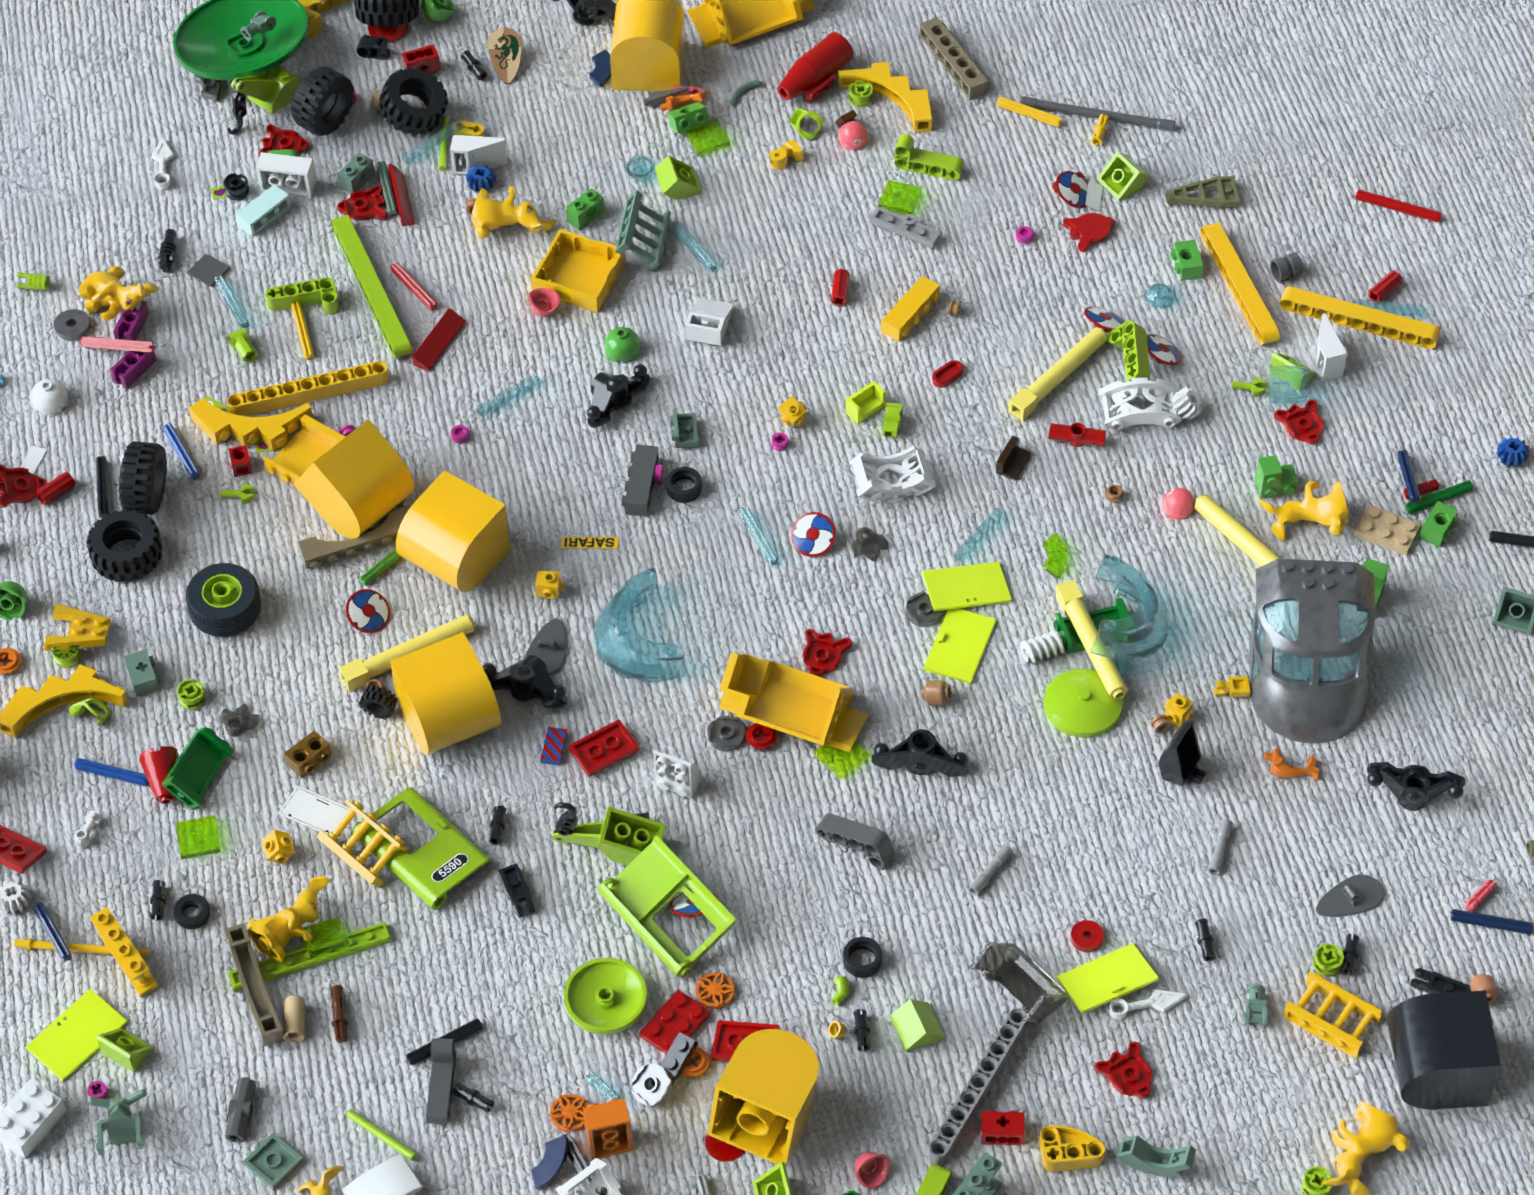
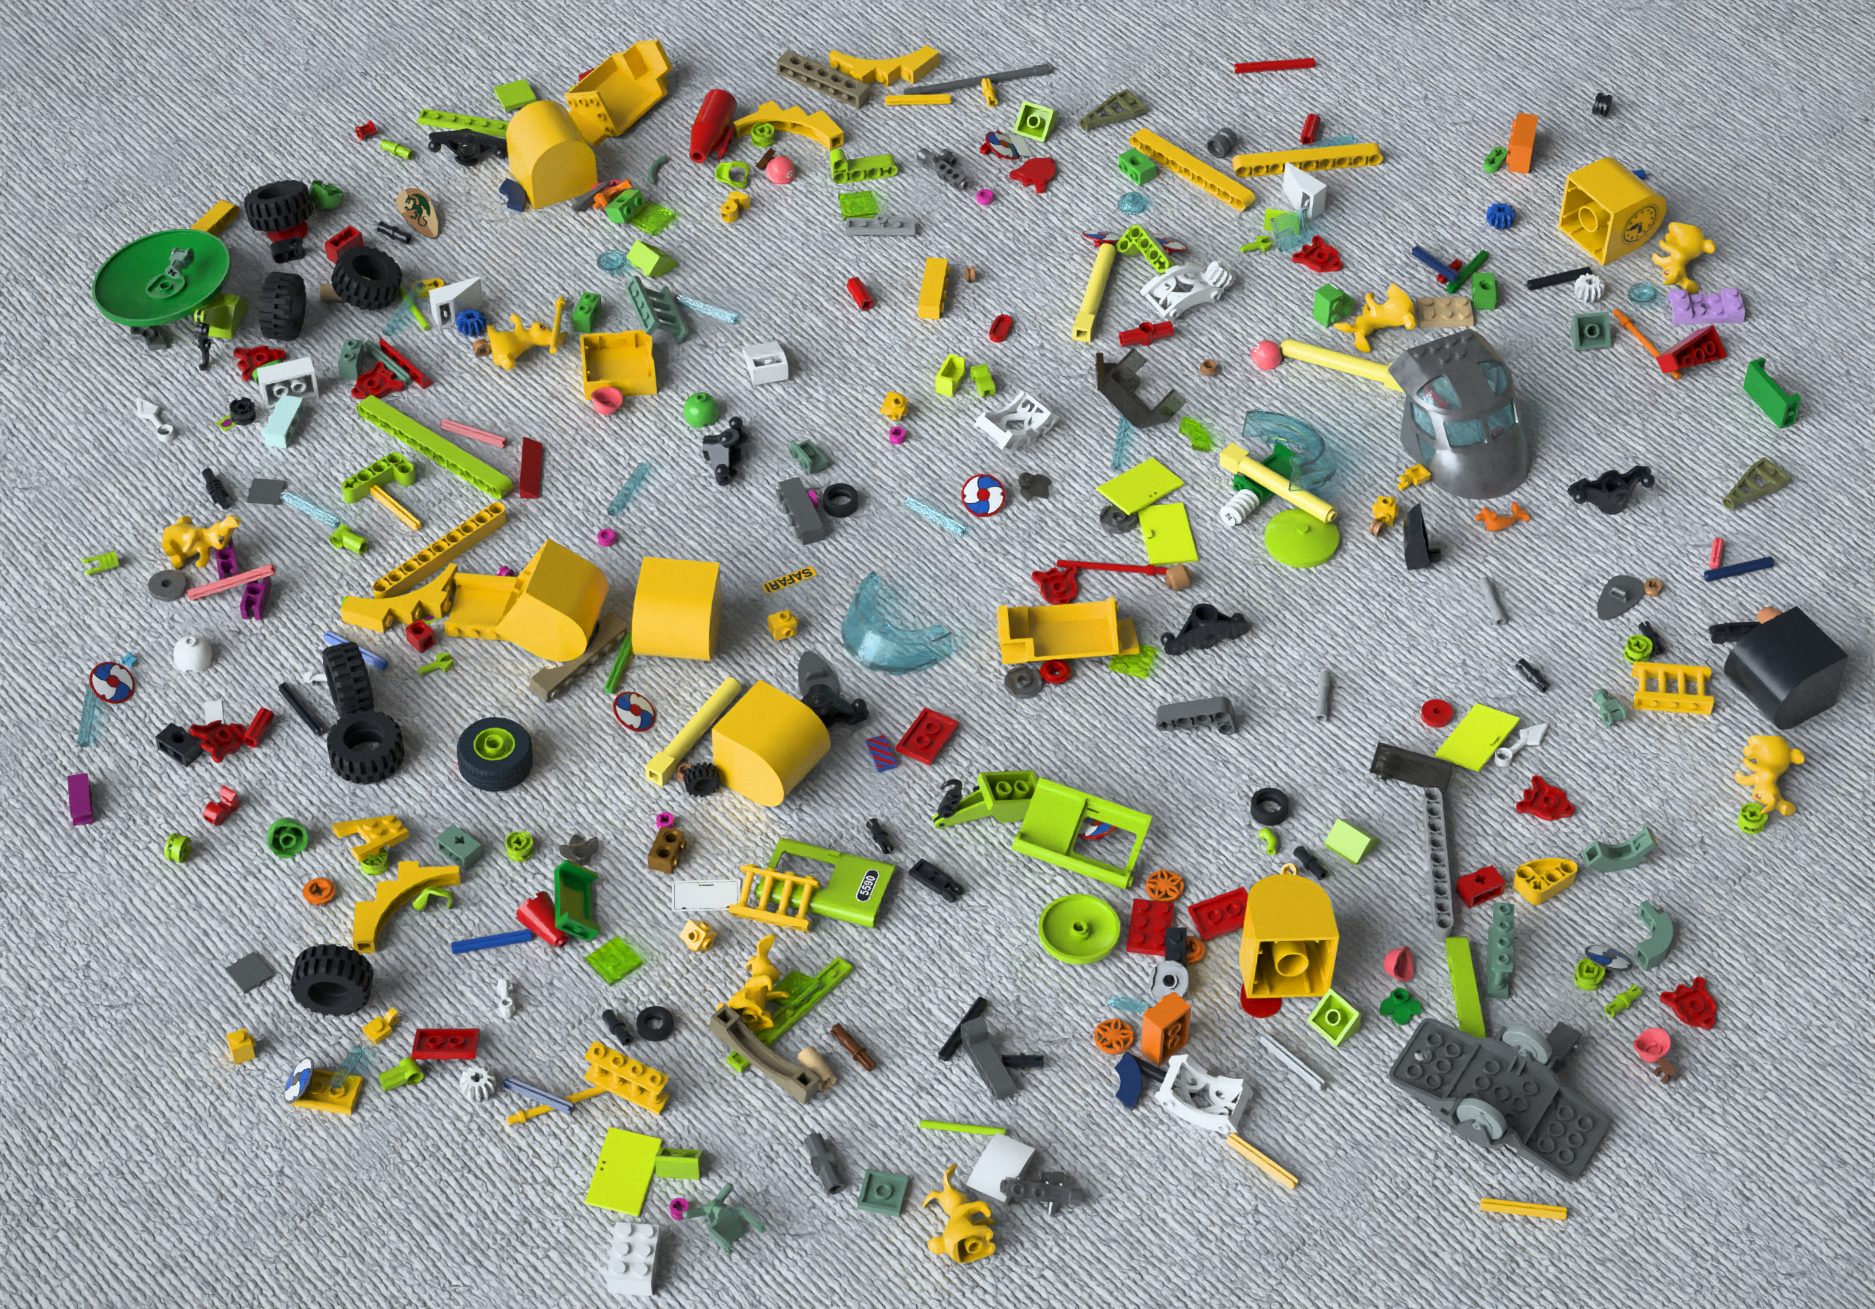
camera: 30 degrees left, 5 degrees down
white slope [654,751,702,798] -> none
none -> yellow bar [549,296,566,354]
none -> dark pink bush [656,812,675,830]
none -> yellow arch [829,45,939,87]
none -> flat silver piece [917,148,970,190]
none -> red bar [1057,560,1169,576]
none -> clear smoke windscreen [1099,348,1187,429]
none -> medium nougat bush [1644,578,1662,597]

